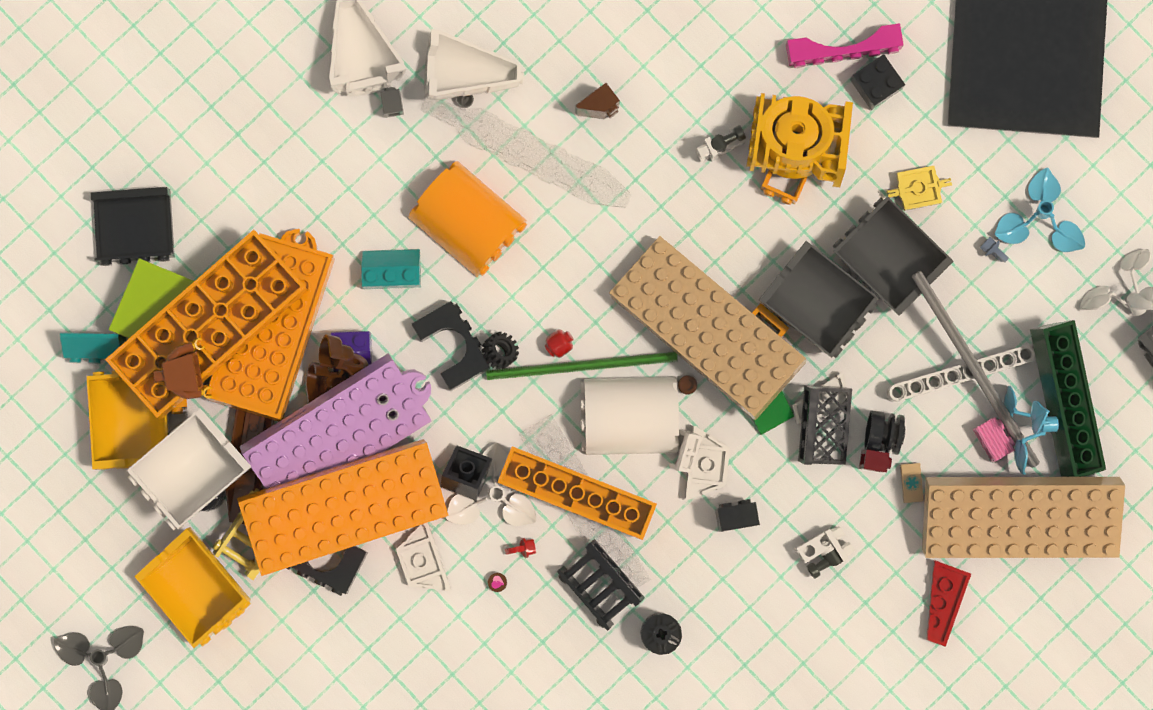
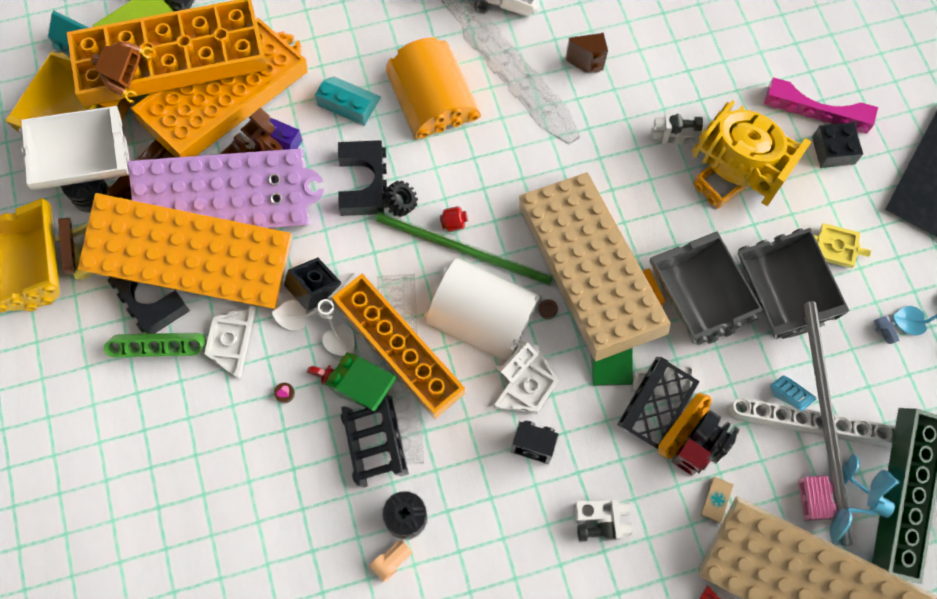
camera: 30 degrees right, 15 degrees down
none -> reddish brown beam [58,218,76,274]
none -> bright green beam [104,333,206,357]
none -> green slope [325,352,397,412]
none -> light nougat piece [369,539,413,583]
none -> light orange beam [658,392,711,459]
none -> medium azure slope [770,375,817,411]

